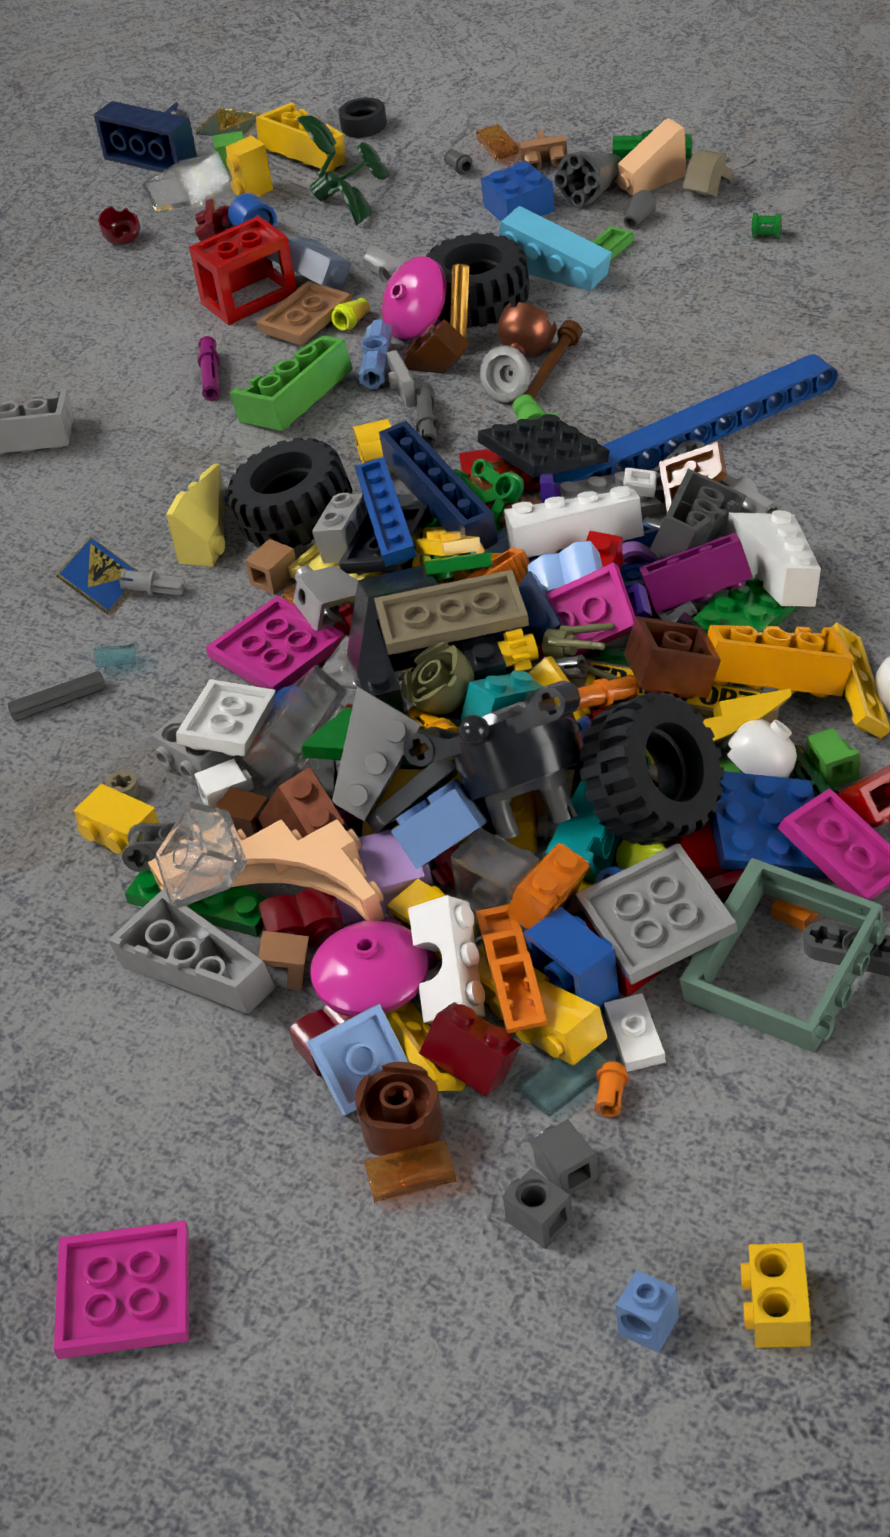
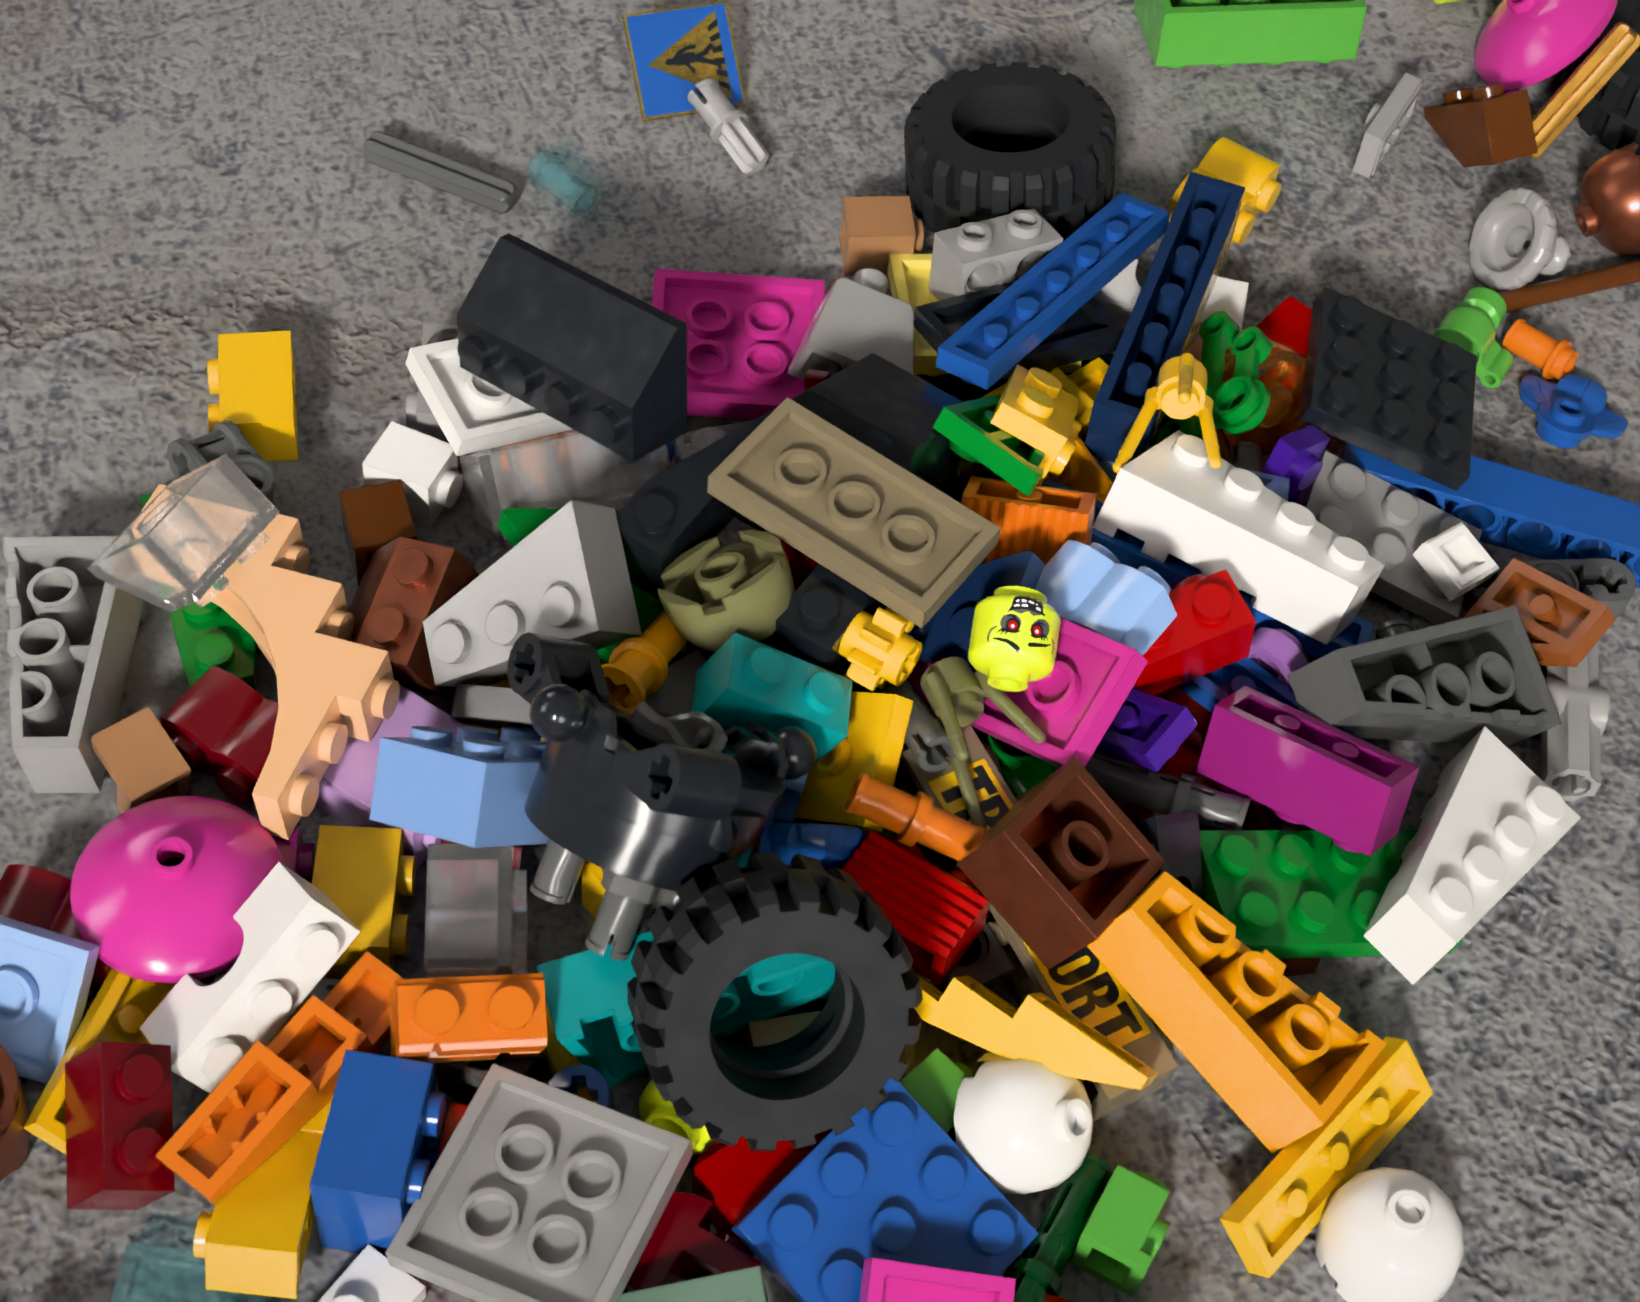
camera: 35 degrees right, 10 degrees up
dark tan bush [106,770,140,799] -> none
light yellow wedge [166,463,225,567] -> none
medium blue piece [359,320,392,389] -> none
dark grey pin [416,385,440,449] -> none
none -> black slope [457,233,687,463]
none -> neon yellow head [968,586,1061,692]
none -> yellow plant [1112,353,1222,474]
none -> orange pin [1502,319,1579,381]
none -> blue plate [1519,374,1628,449]

